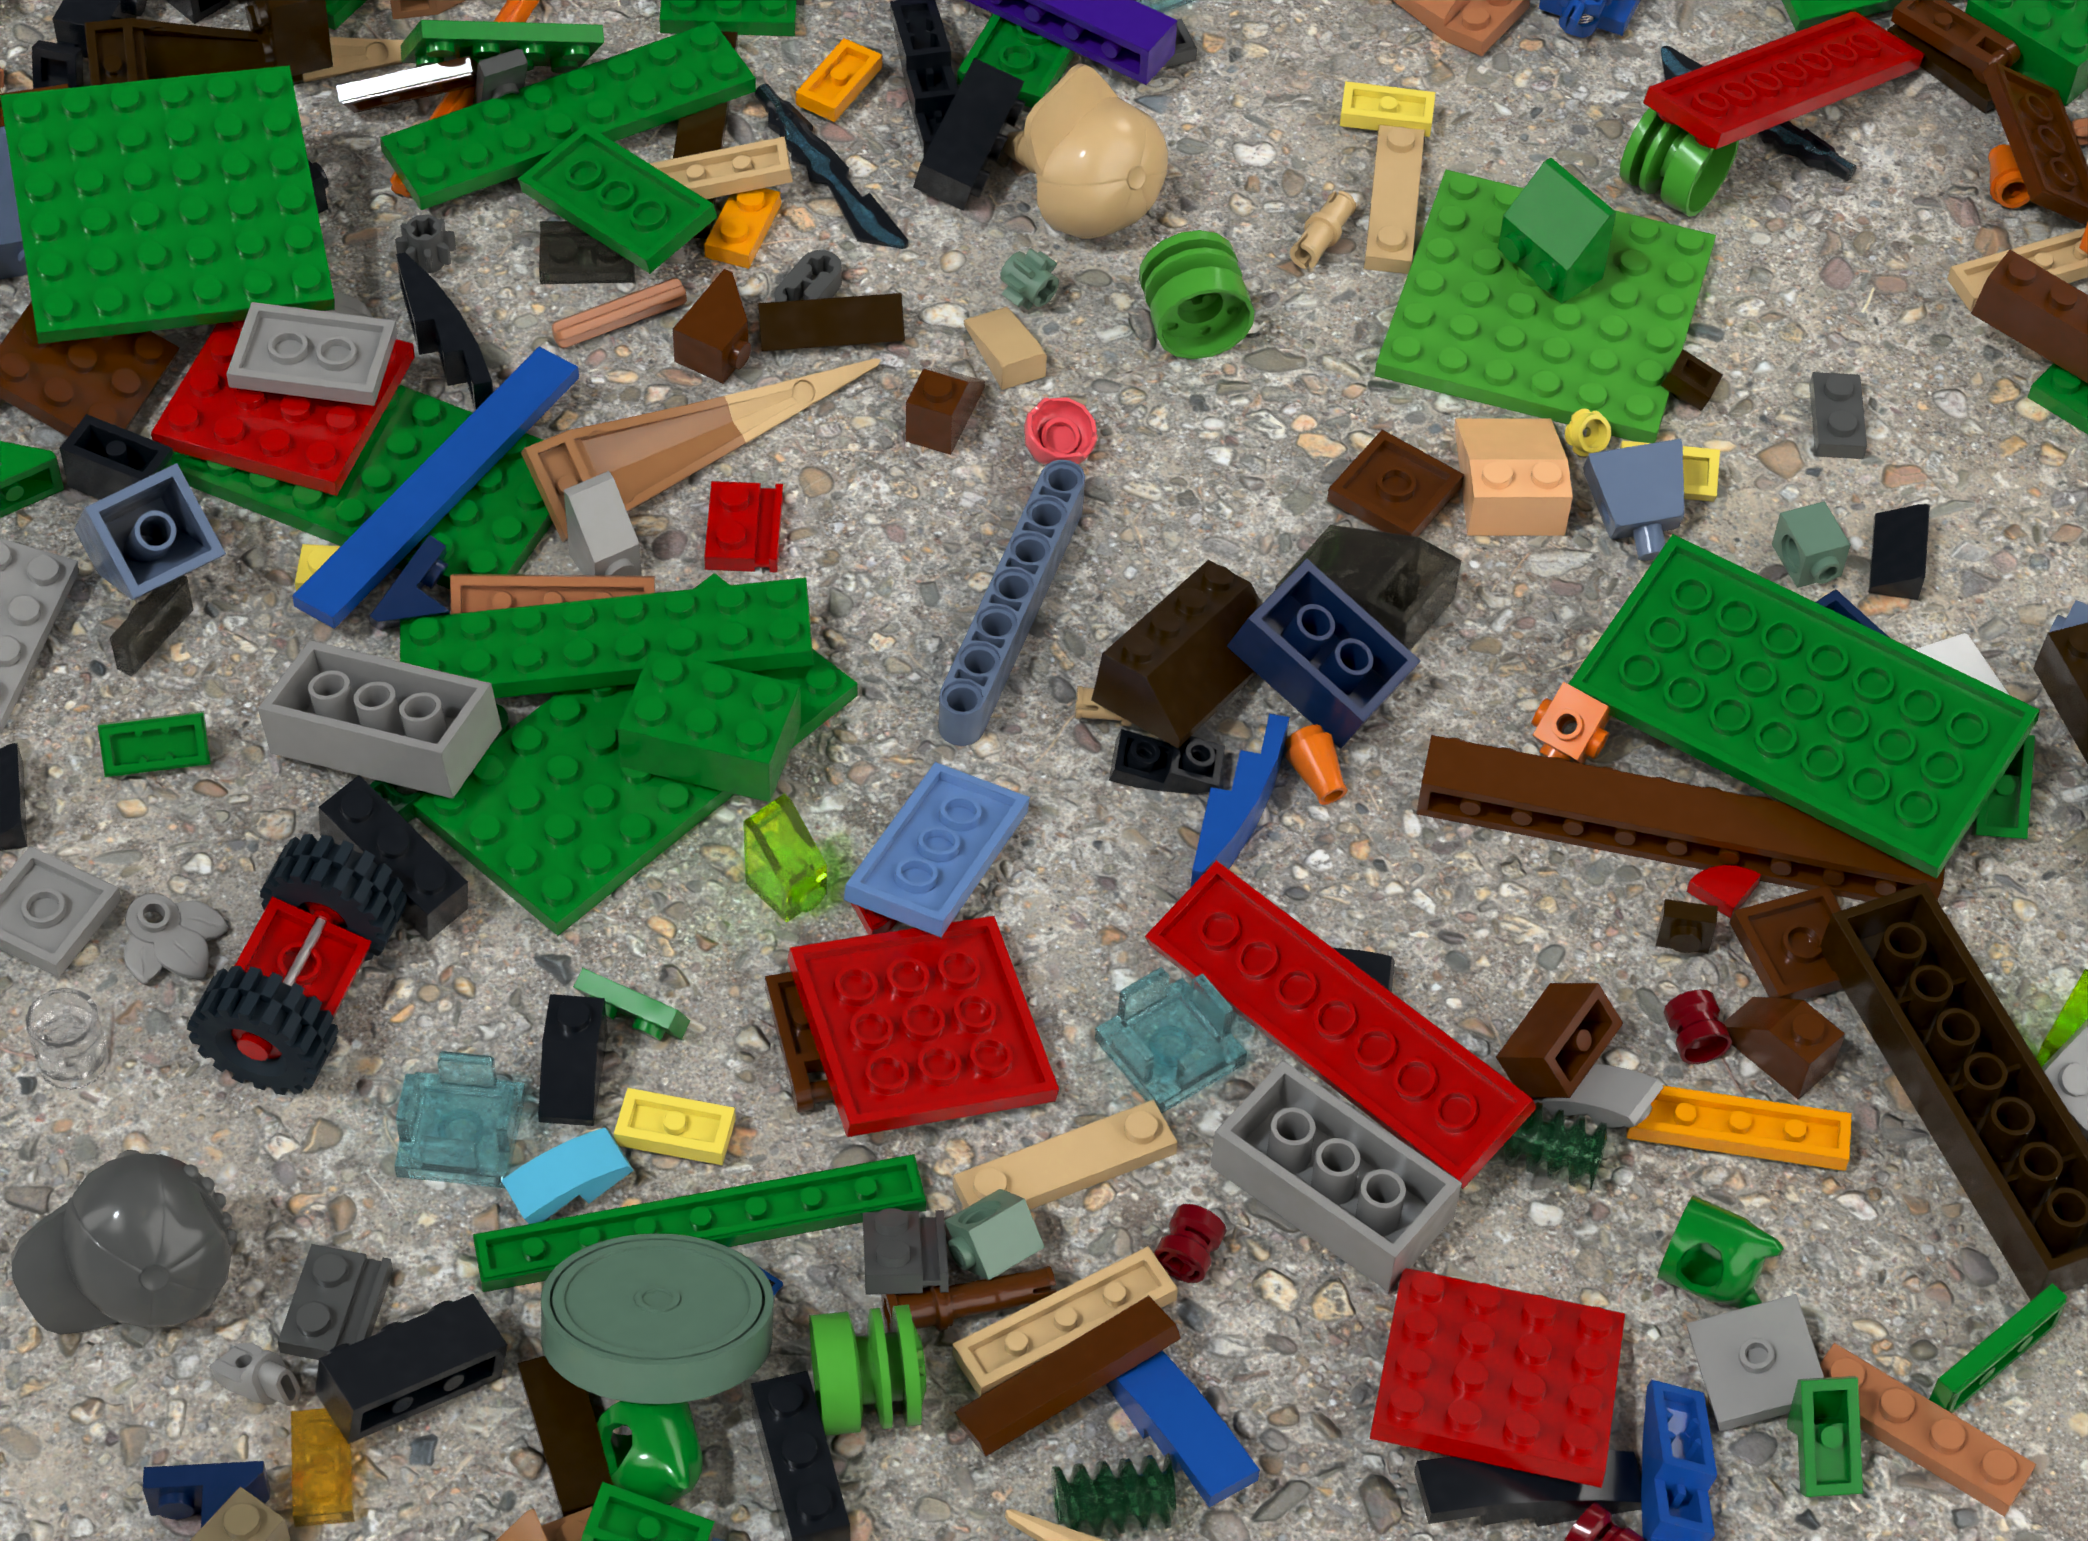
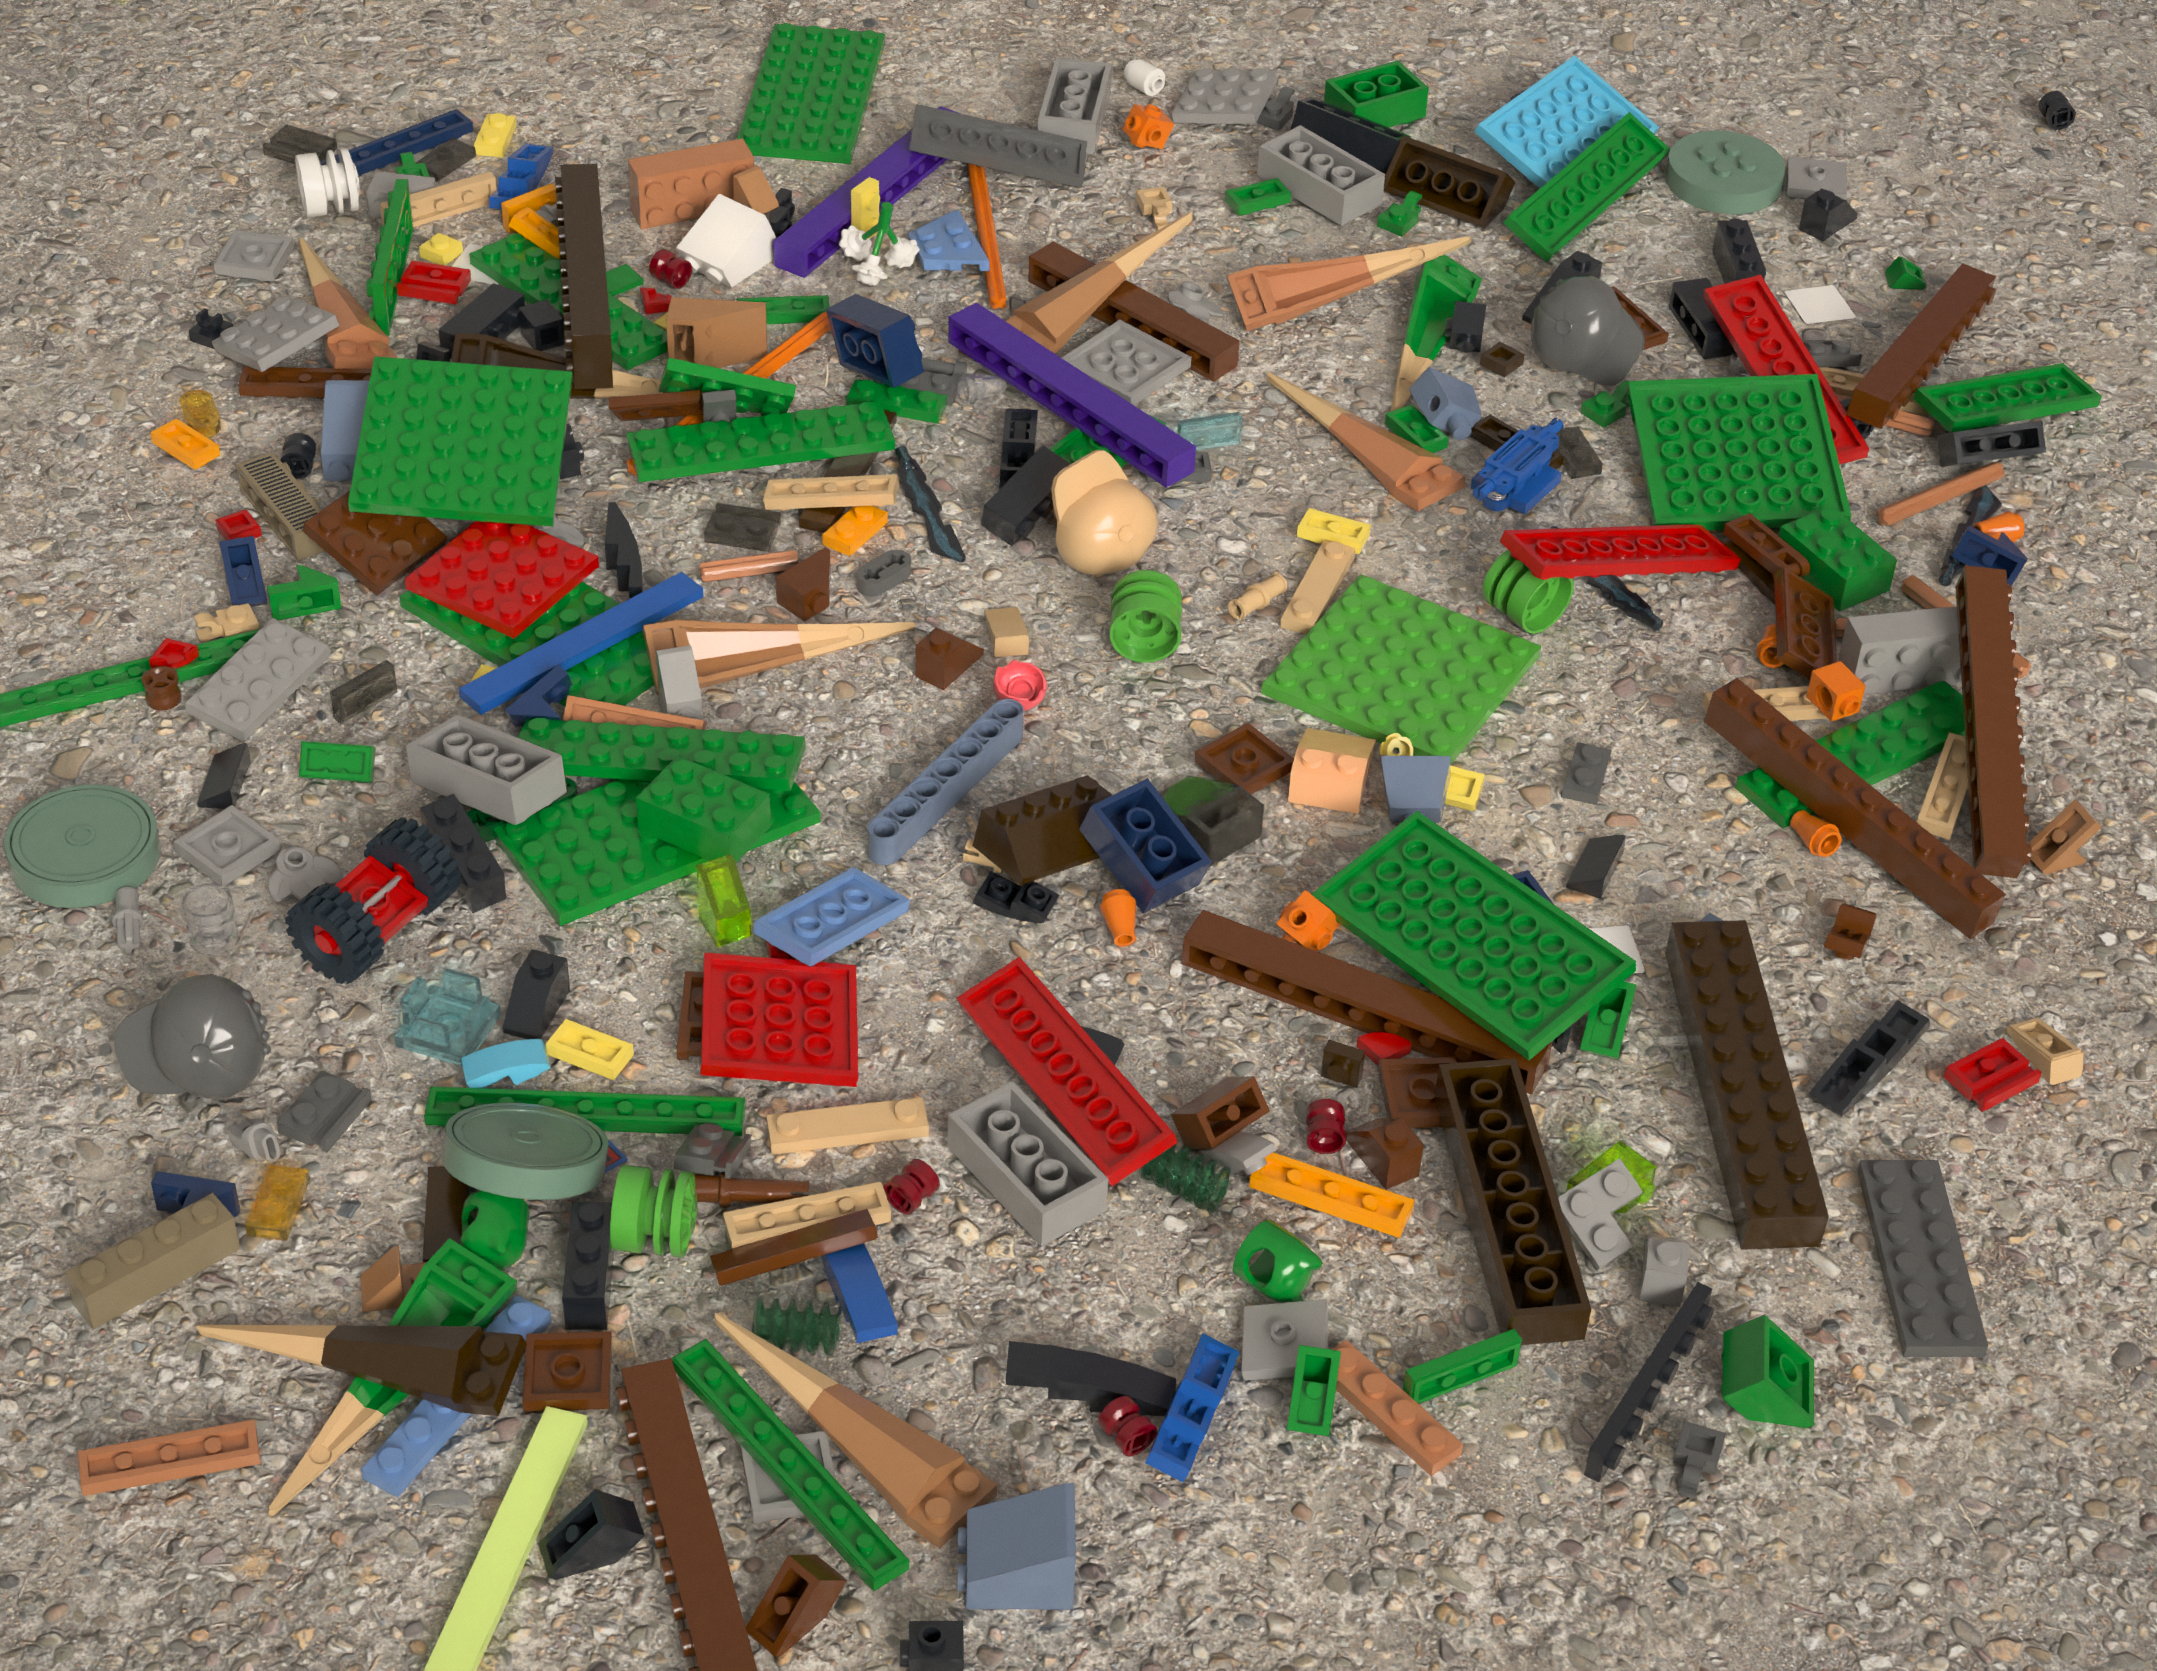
camera: 15 degrees right, 10 degrees down
black slope [59,414,174,500] -> none
sand blue slope [74,463,226,600] -> none
light grey plate [226,302,398,406] -> none
black brick [315,1294,508,1444] -> none
dark grey gear [395,215,456,273] -> none
green plate [518,124,717,274] -> none
plate [573,968,691,1041] -> none
red plate [704,481,783,573] -> none
dark brown tile [757,293,905,351] -> none
light orange plate [796,38,882,122] -> none
sand green brick [945,1189,1045,1280] -> none
sand green gear [1000,248,1059,310] -> none
clear light blue panel [1095,967,1247,1114] -> none
blue slope [1190,713,1290,888] -> none
red plate [1369,1268,1625,1488] -> none
green slope [1498,158,1616,304] -> none
dark brown plate [1661,349,1723,411] -> none
sand green brick [1772,501,1851,588] -> none

